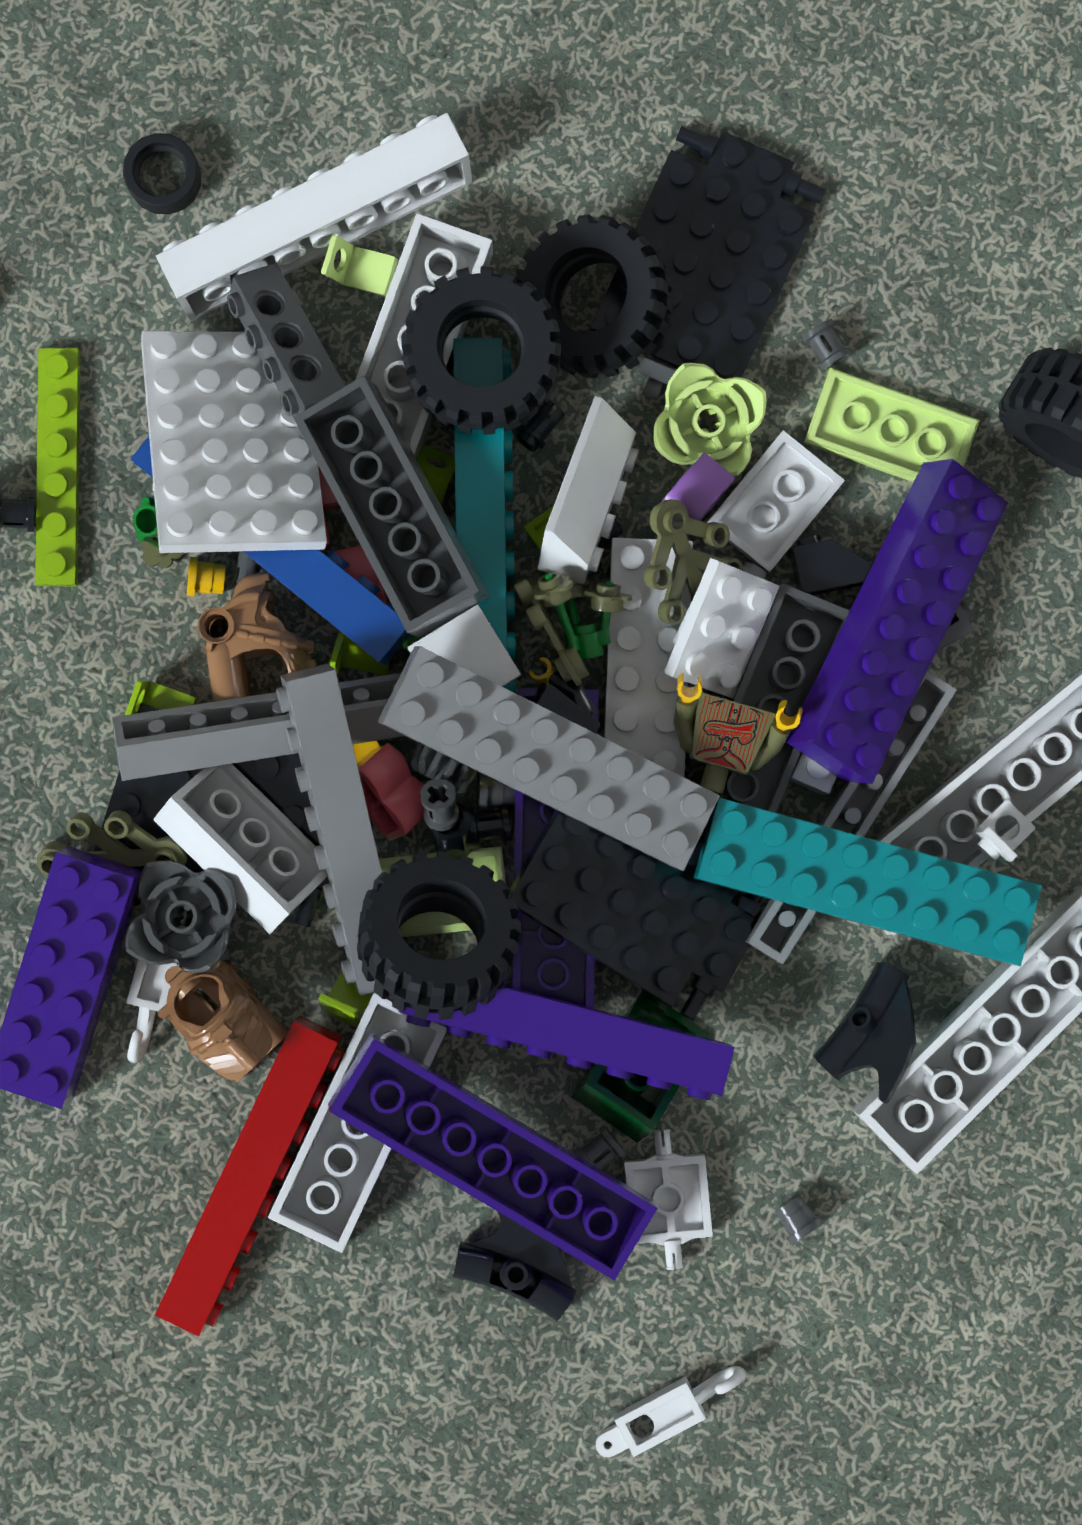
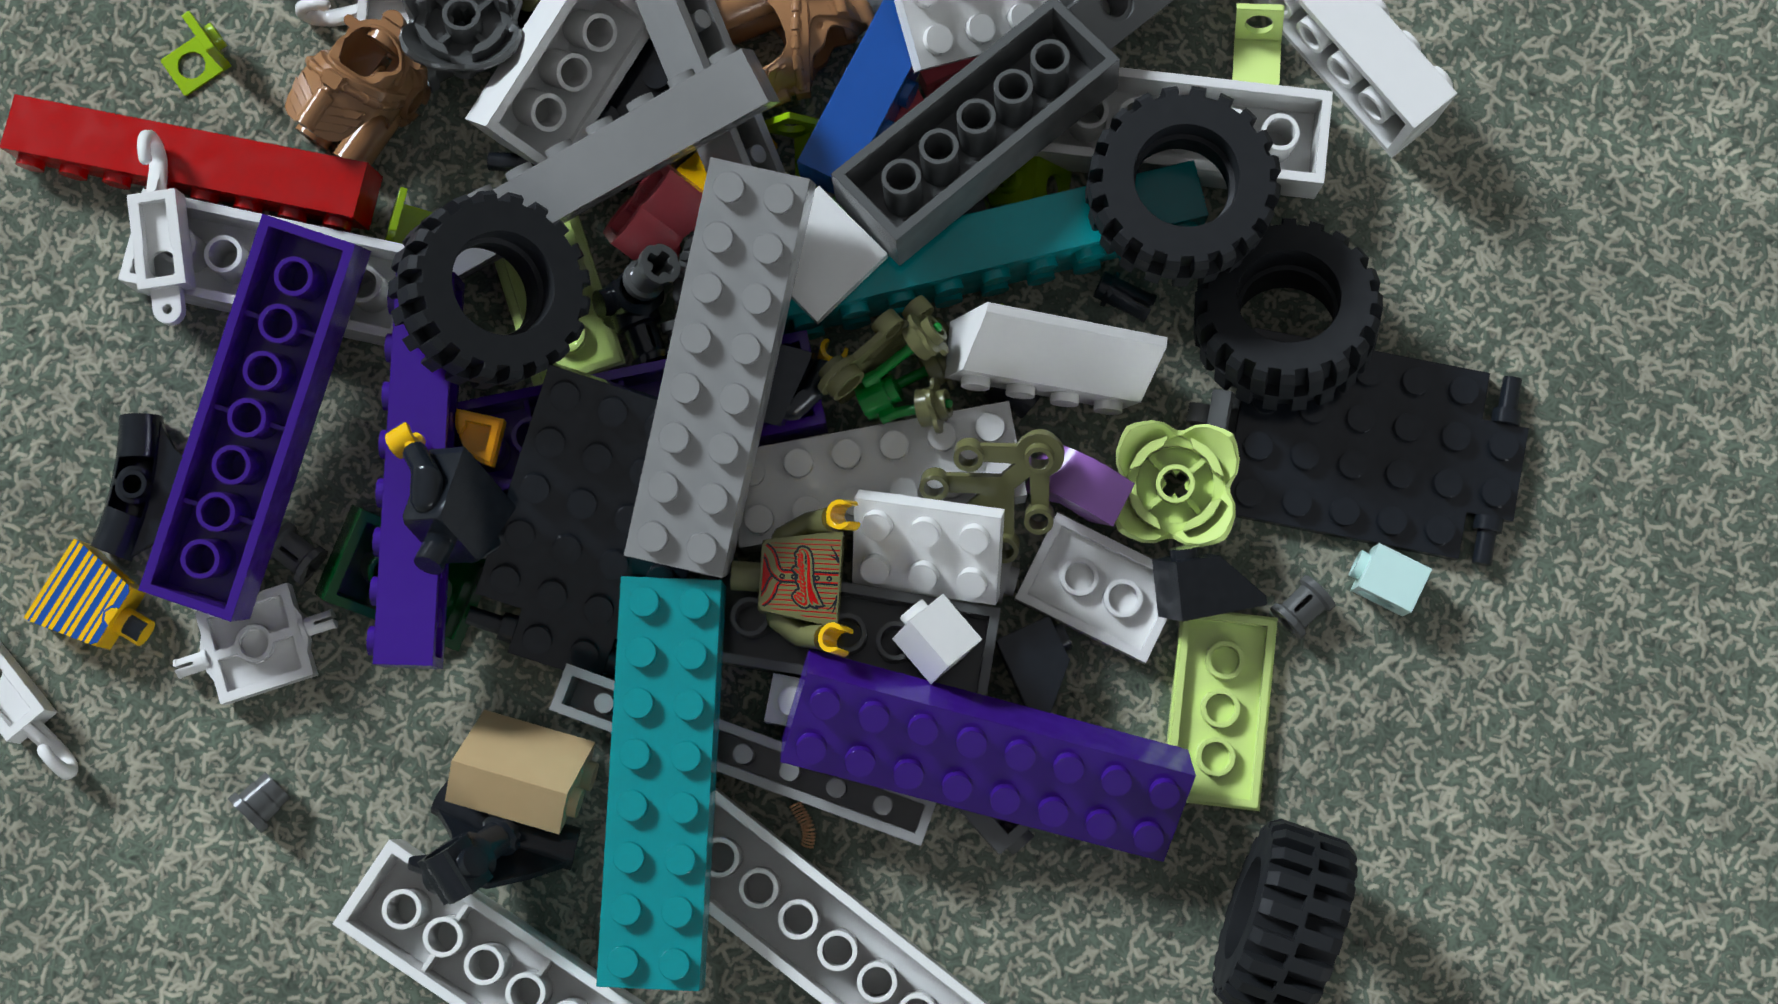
camera: 85 degrees right, 5 degrees down
white bracket [972,799,1035,862] -> none
none -> yellow torso [24,539,155,650]
none -> white piece [127,130,196,326]
none -> lime bracket [161,11,232,96]
none -> black torso [385,422,516,575]
none -> black connector [417,815,521,905]
none -> tan brick [445,710,599,834]
none -> light orange tile [455,409,507,469]
none -> light nougat leg [789,802,816,849]
none -> white brick [892,594,982,684]
none -> black slope [1152,545,1267,622]
none -> light aqua brick [1349,543,1432,616]

